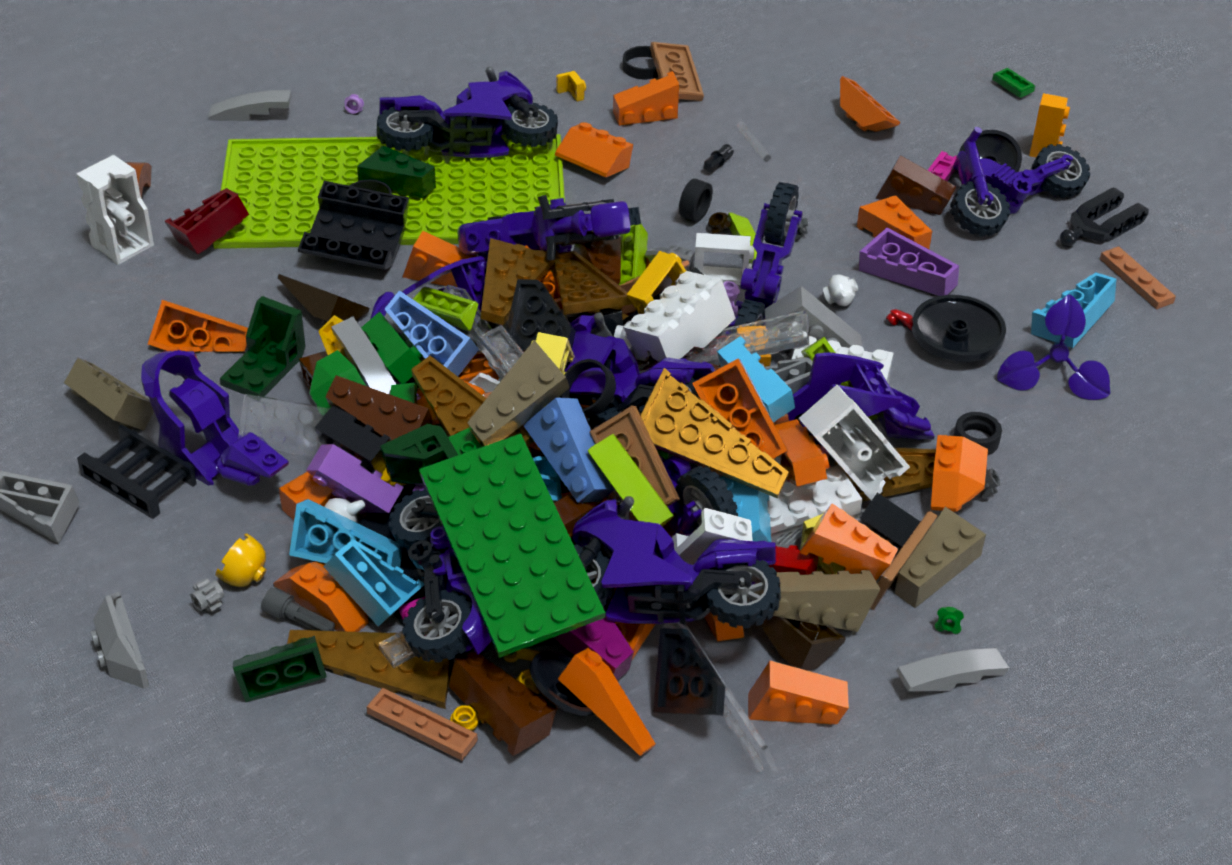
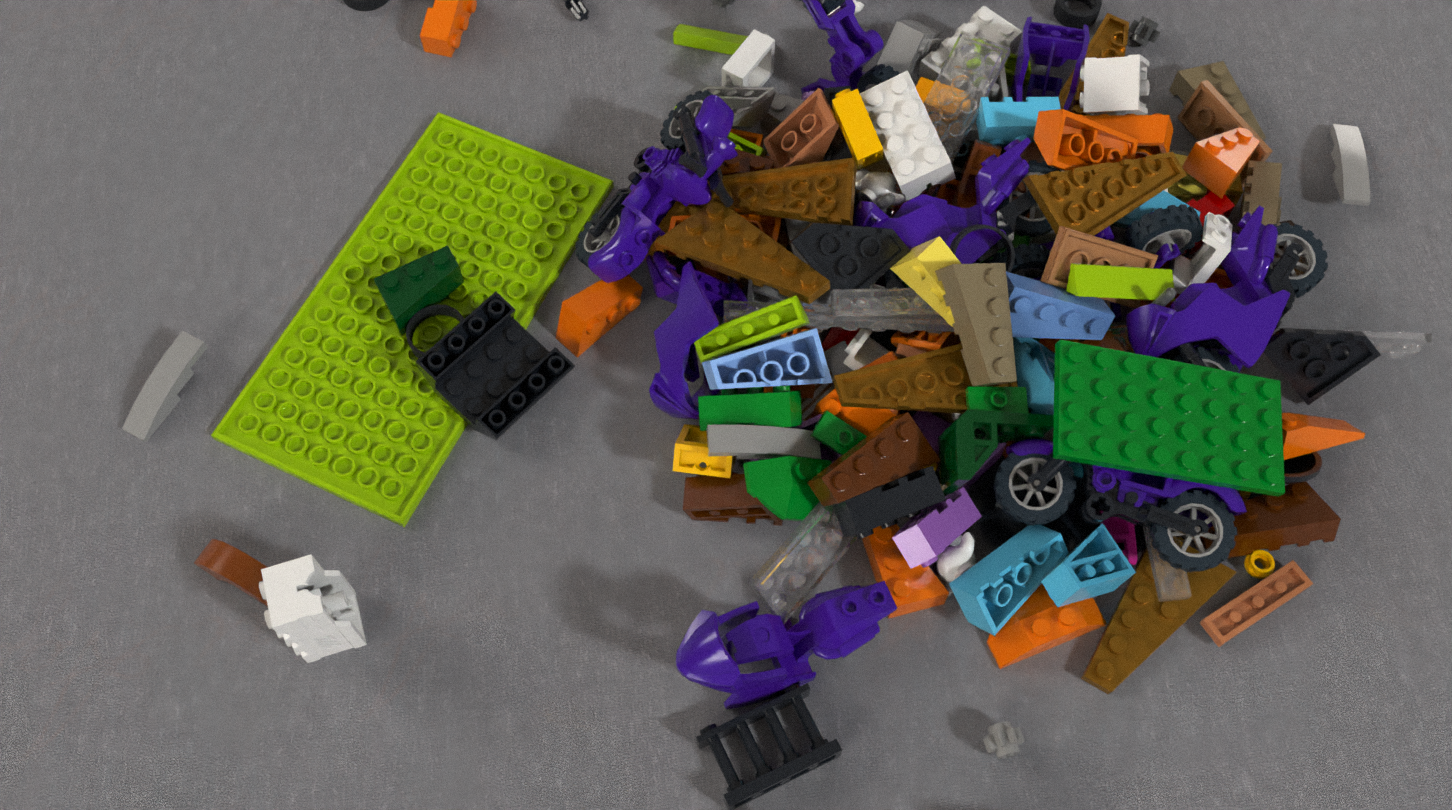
camera: 60 degrees left, 20 degrees up
dark tan wedge [64,358,154,430] -> none
orange wedge [148,300,248,352] -> none
dark red wedge [165,188,249,254] -> none
yellow cylinder [215,533,267,587] -> none
dark green bracket [220,296,306,401] -> none
dark green slope [233,636,327,702] -> none
dark grey piece [261,587,335,631] -> none
dark brown wedge [278,274,370,325] -> none
lavender plate [344,94,364,114] -> none
piece [377,67,558,158] -> none
orange slope [555,122,633,177] -> none
yellow bracket [556,71,586,101] -> none
black tyre [679,178,713,222] -> none
dark brown plate [708,212,731,234] -> none
lavender plate [723,281,740,301] -> none
orange wedge [748,661,849,724] -> none
black slope [860,492,921,548] -> none
orange wedge [931,435,988,512] -> none
green plate [935,607,964,634] -> none

